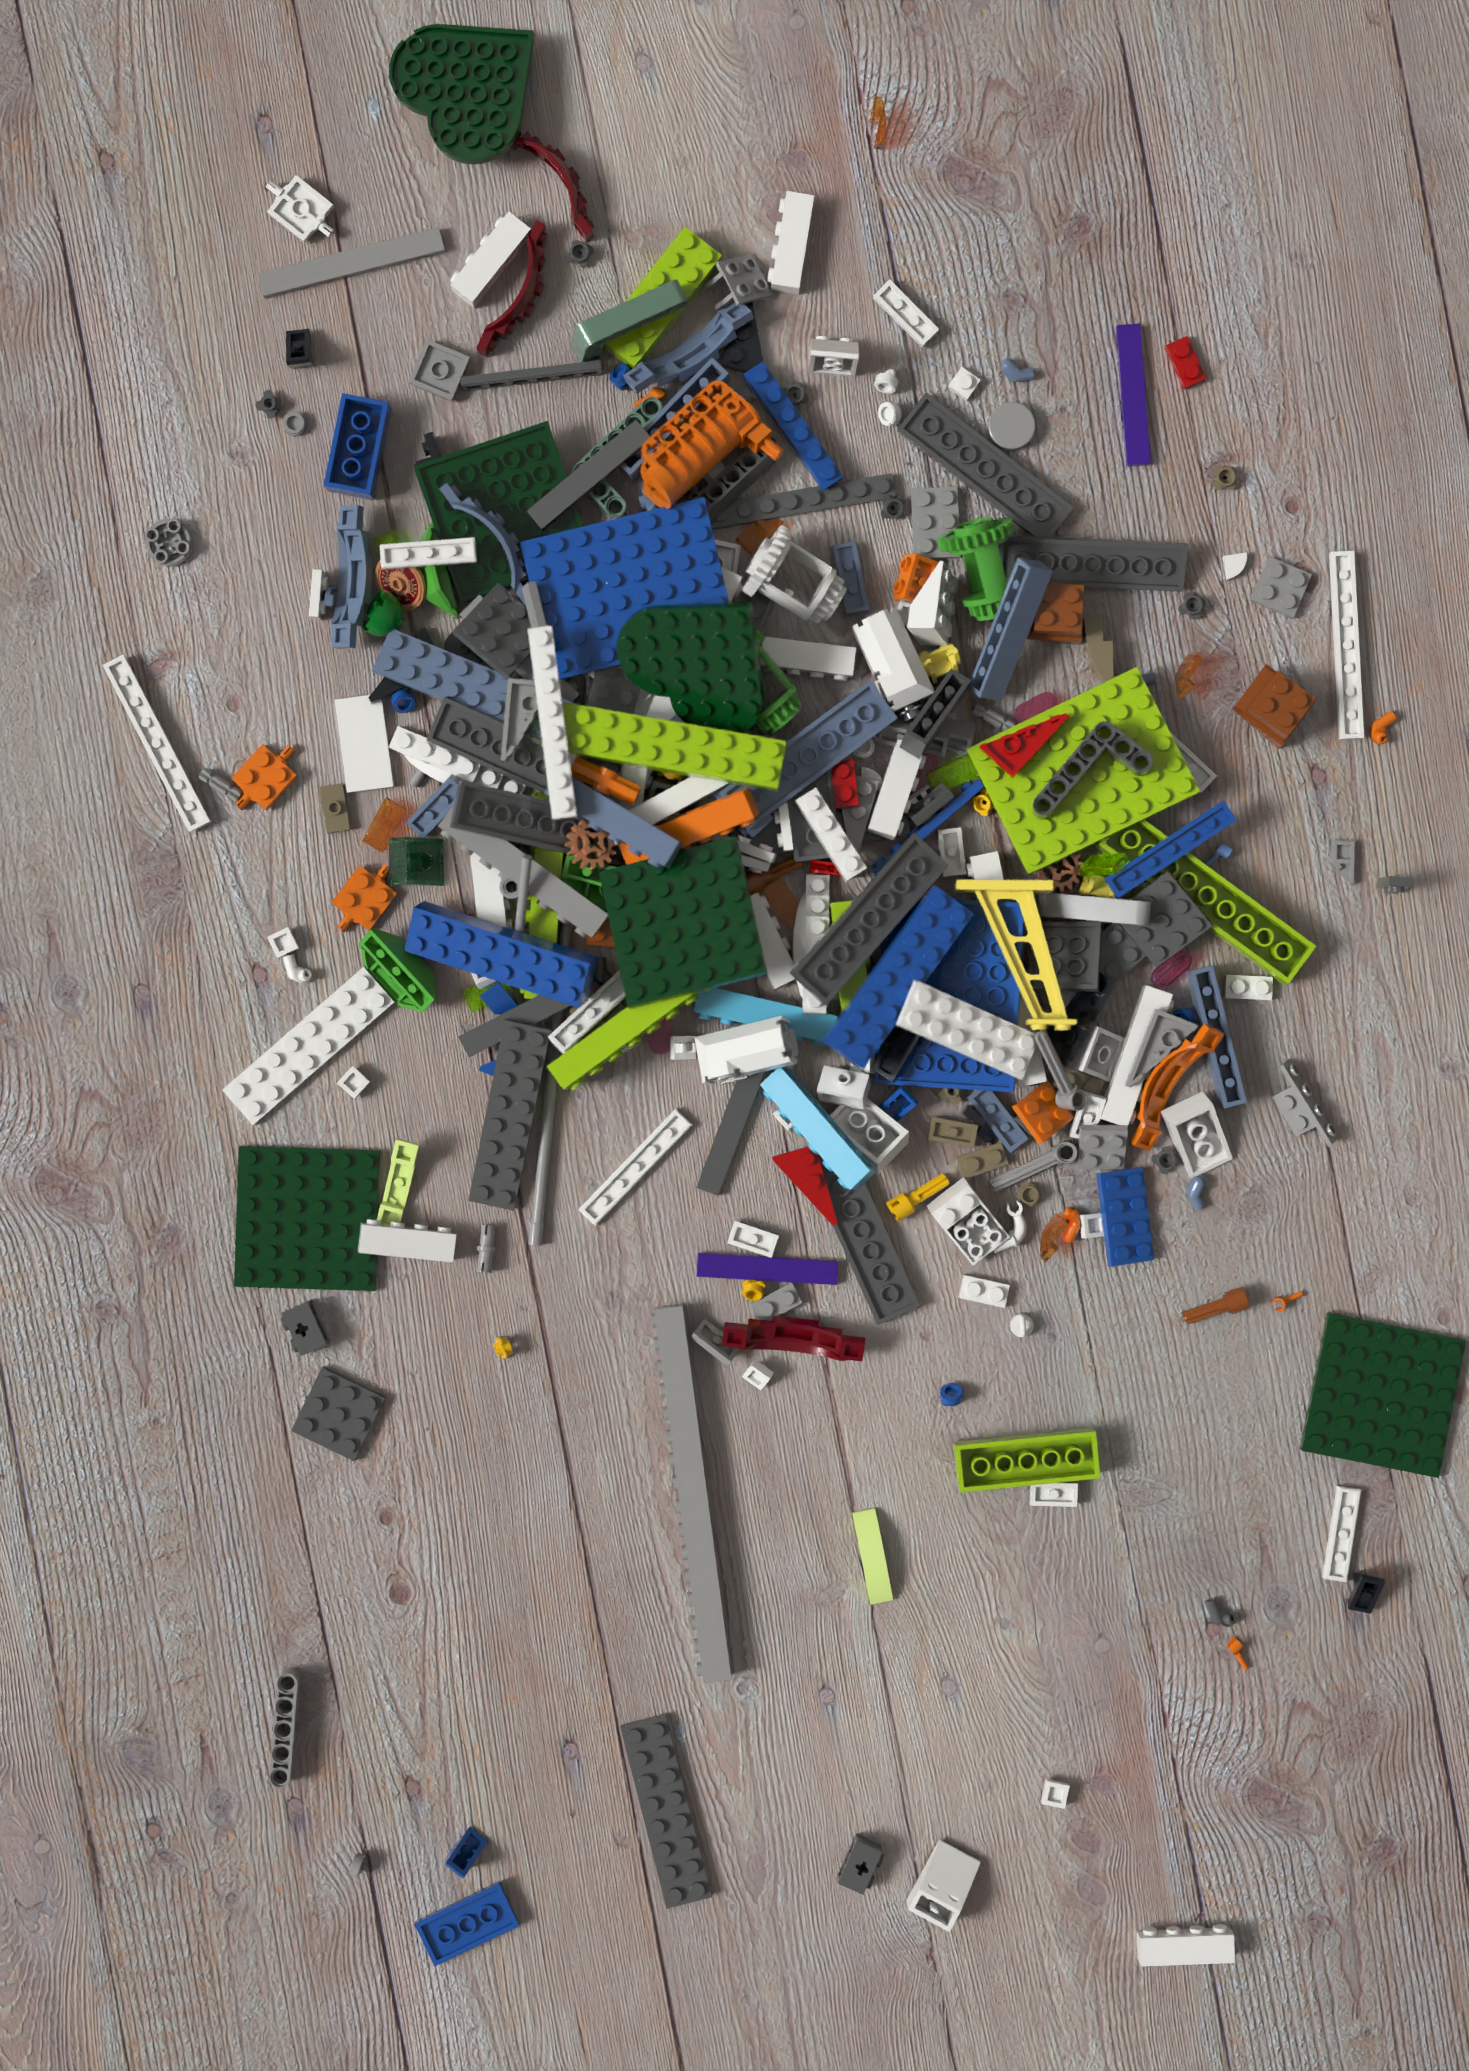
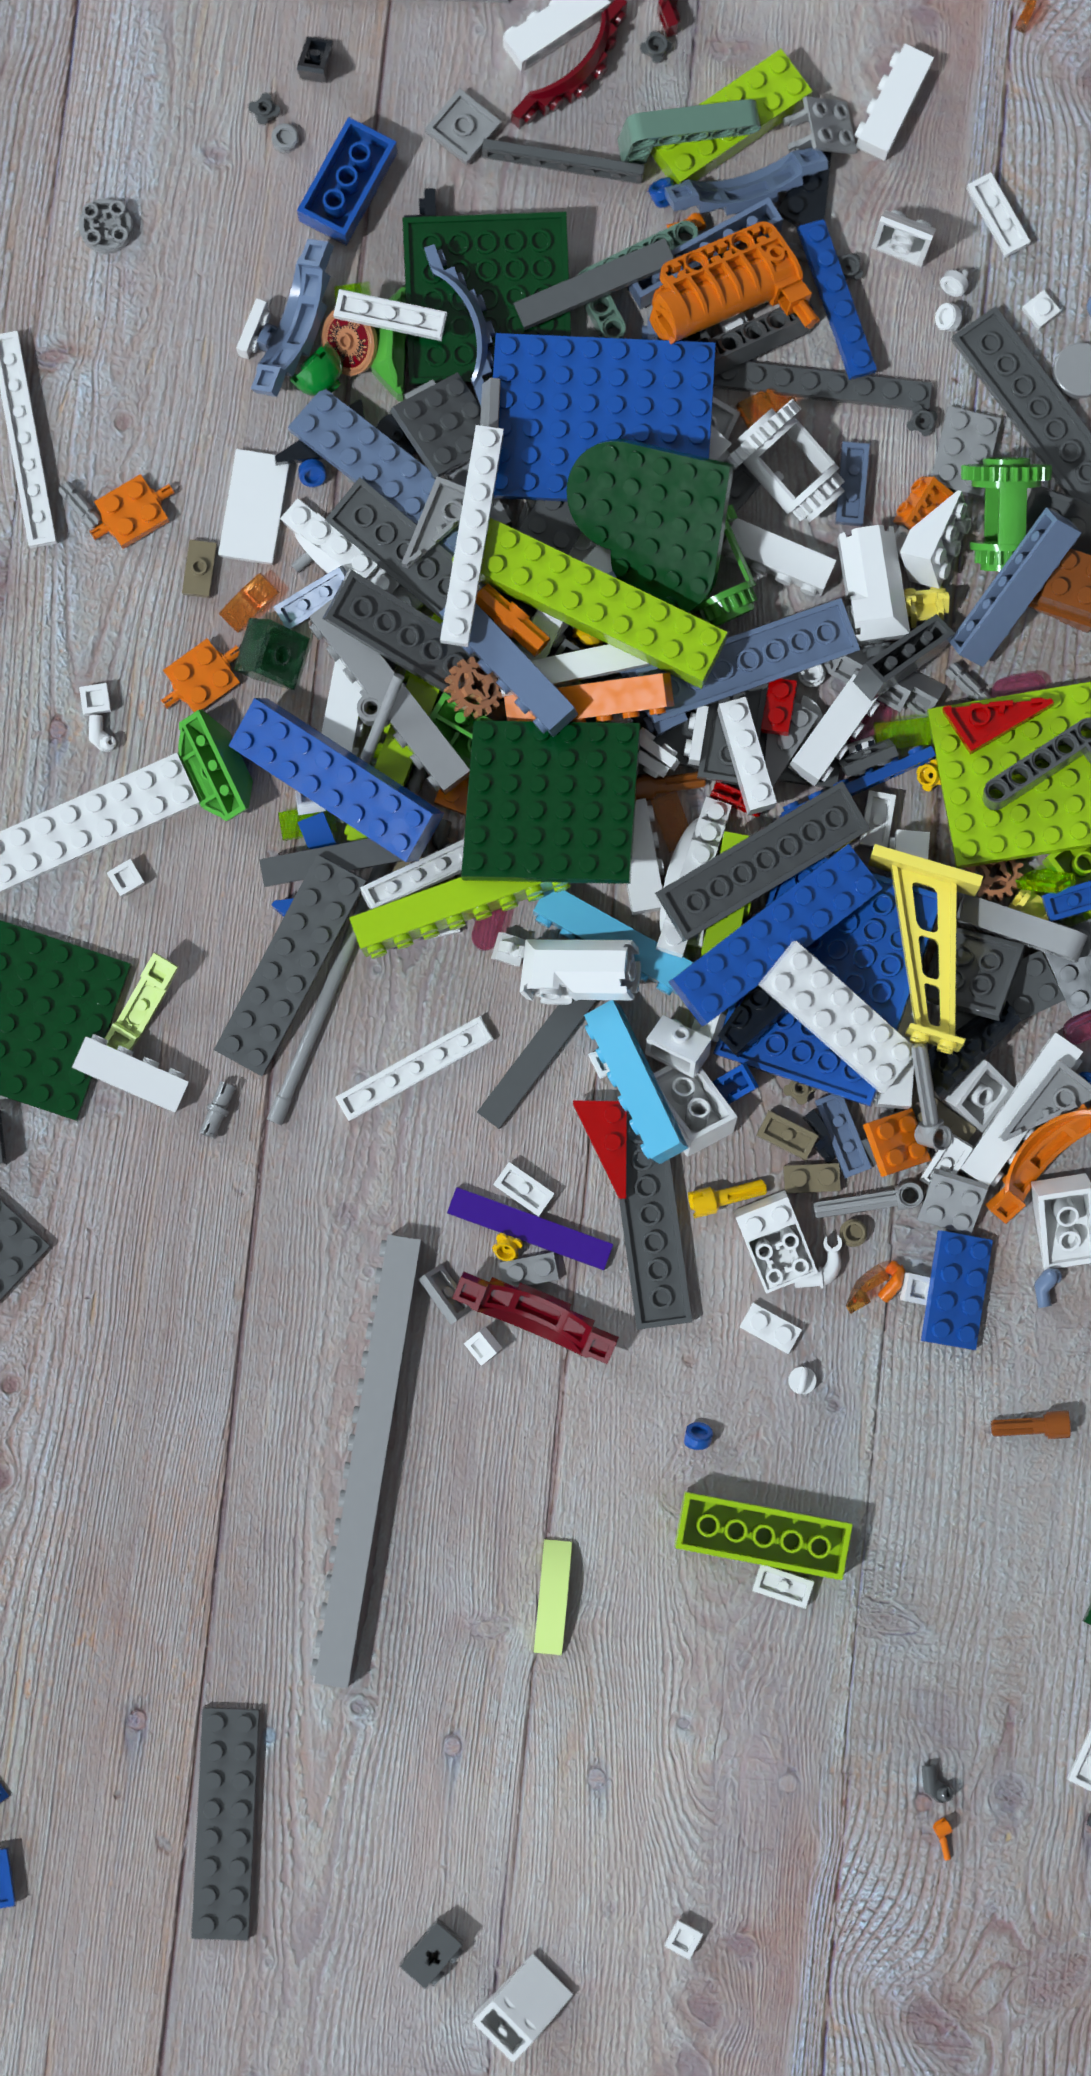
camera: 10 degrees right, 5 degrees down
yellow plate [493,1337,513,1360] -> none
dark grey plate [1151,1146,1179,1174] -> none

